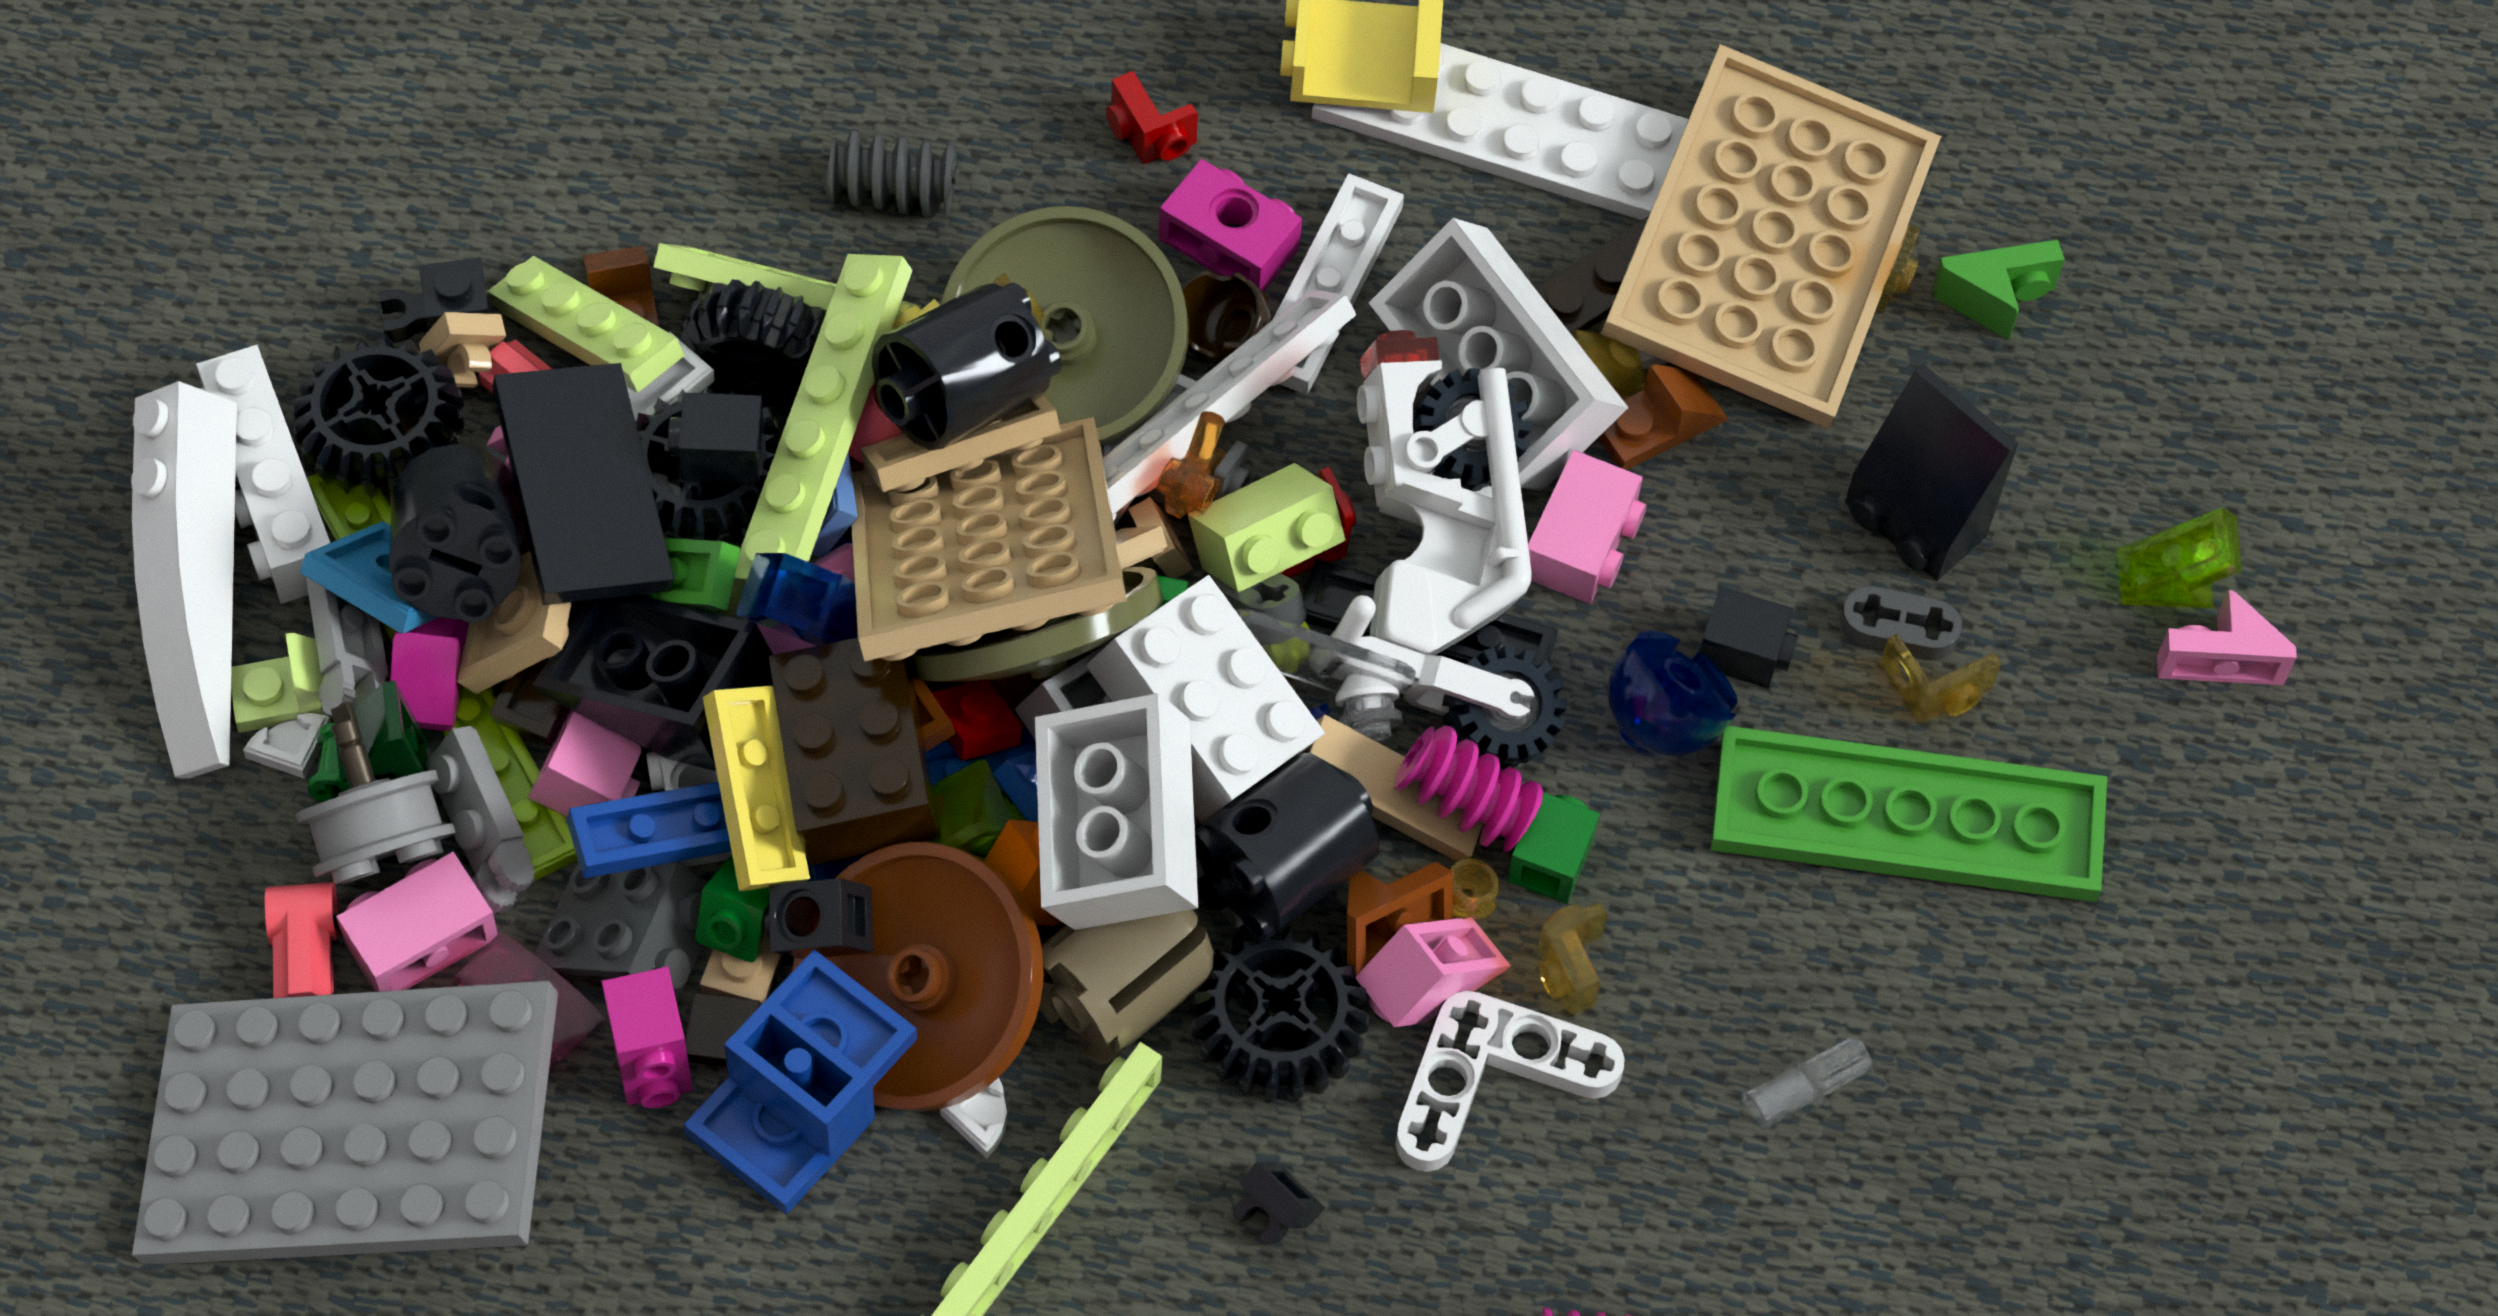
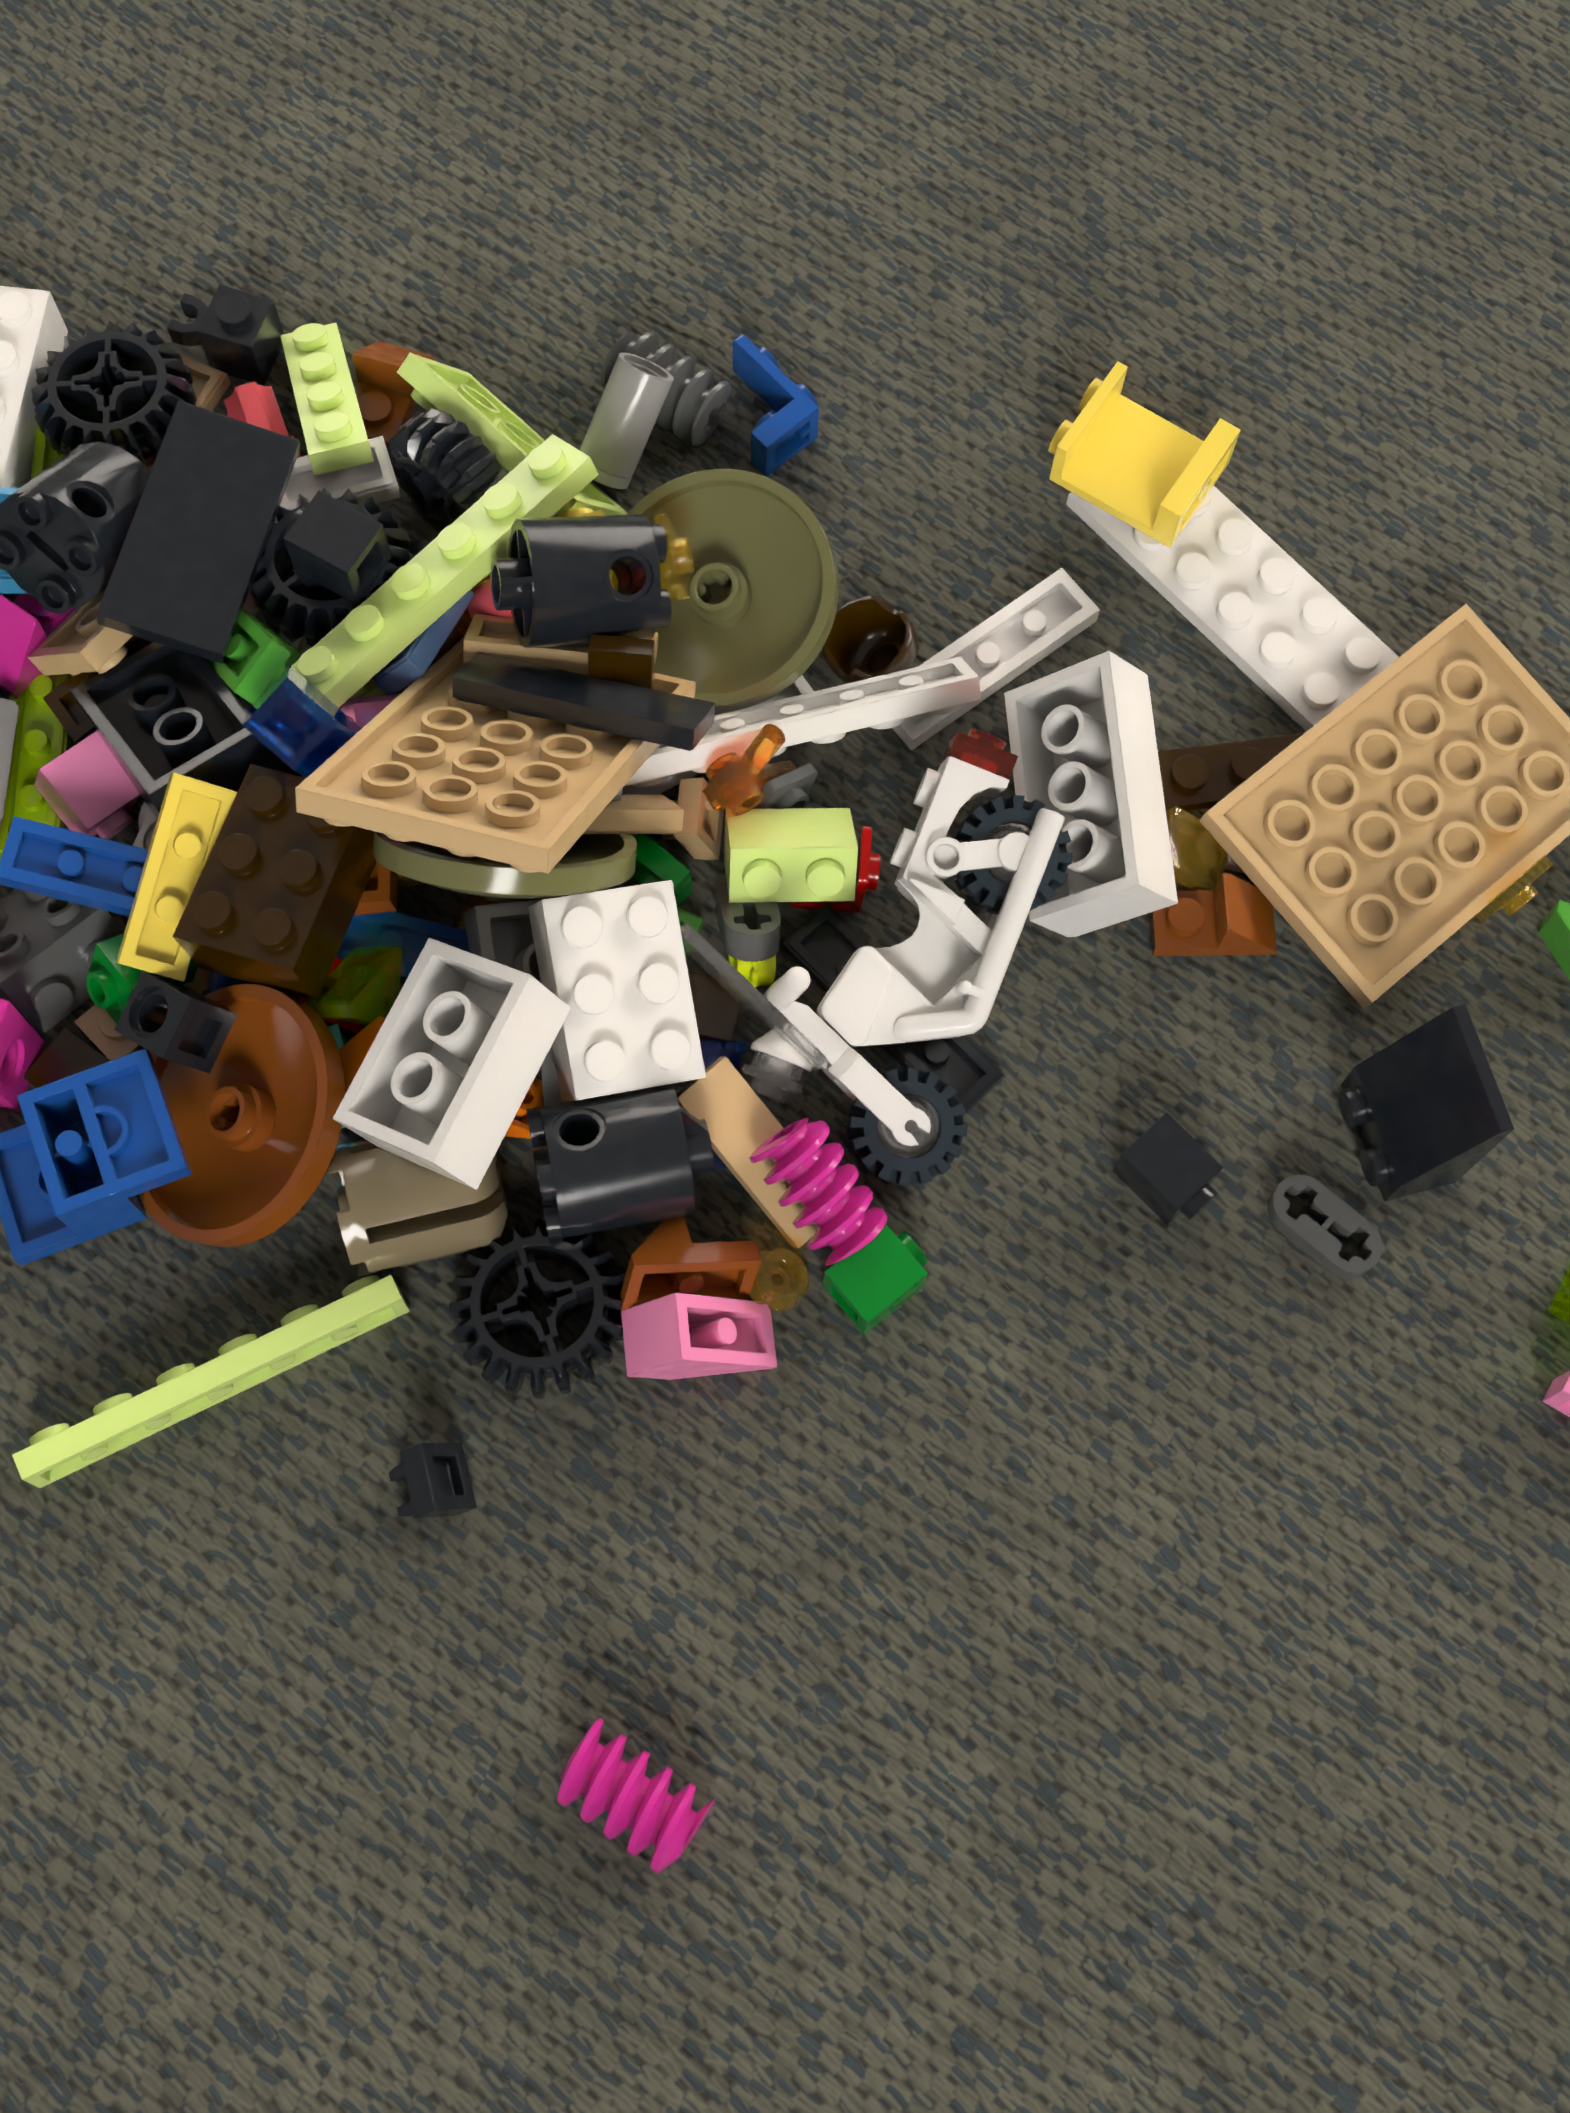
camera: 30 degrees right, 10 degrees up
tan tile [419,312,506,388] -> none
red bracket [932,680,1022,761] -> none
white tile [940,1078,1007,1159] -> none
red bracket [1106,71,1198,165] -> none
dark pink brick [1159,158,1302,293] -> none
white beam [1395,991,1625,1172] -> none
bright pink brick [1528,449,1647,605] -> none
clear yellow bracket [1537,903,1607,1016] -> none
clear blue cylinder [1607,630,1738,757] -> none
bright green plate [1710,725,2107,902] -> none
clear axle [1743,1038,1872,1130] -> none
clear yellow bracket [1880,634,2001,724] -> none
none -> black tile [452,652,715,751]
none -> light grey pin [580,353,674,489]
none -> dark brown tile [588,634,655,689]
none -> blue bracket [732,334,819,477]

